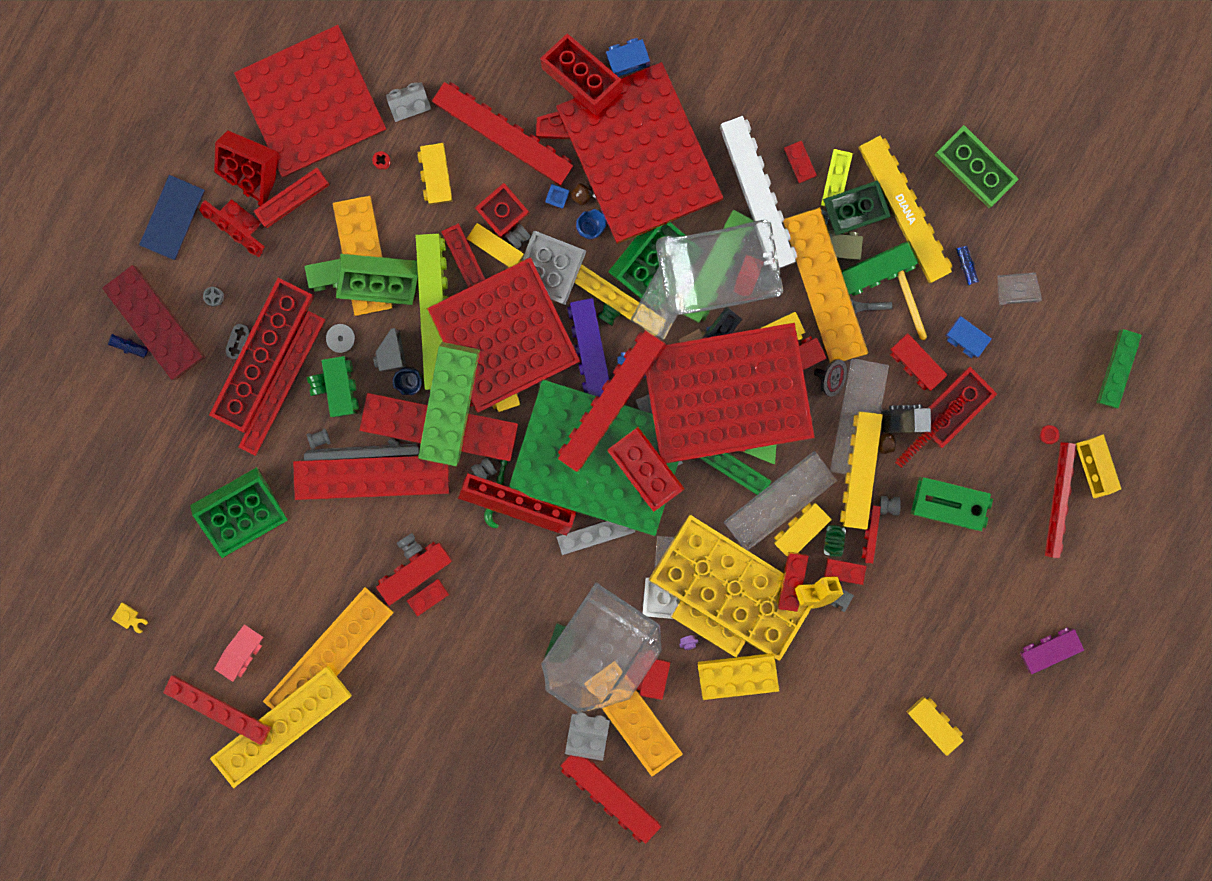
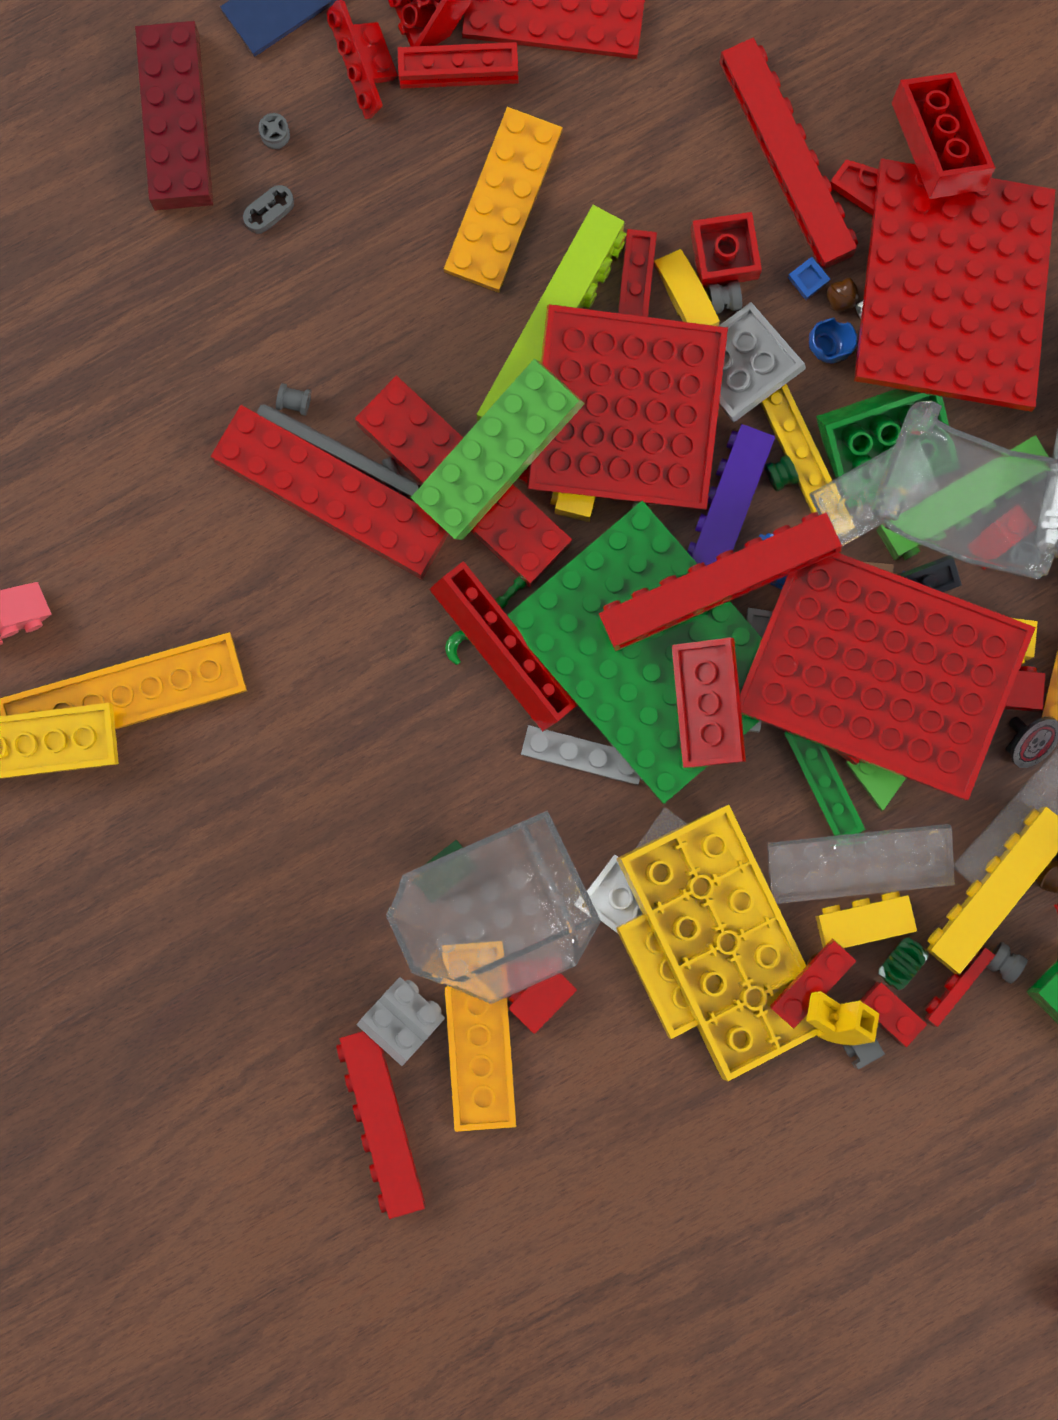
camera: 30 degrees right, 5 degrees down
clear blue pin [108,334,148,359] -> none
green slope [190,467,288,558] -> none
red brick [209,278,315,433] -> none
red plate [238,311,326,456] -> none
bright green brick [305,259,340,292] -> none
green wheel [307,373,327,396] -> none
green brick [321,356,360,417] -> none
light grey piece [326,324,355,353] -> none
bright green slope [336,254,418,305] -> none
red bush [372,151,391,170] -> none
dark grey slope [373,328,407,372] -> none
red brick [376,542,453,606] -> none
light grey bracket [386,82,431,122] -> none
dark blue hair [393,367,423,395] -> none
dark grey wheel [396,533,423,559] -> none
red plate [407,579,449,617] -> none
yellow brick [417,143,453,205] -> none
dark grey wheel [471,457,497,479] -> none
blue brick [606,38,650,77] -> none
medium lavender plate [679,635,699,650] -> none
yellow plate [698,653,779,700] -> none
yellow brick [906,696,964,756] -> none

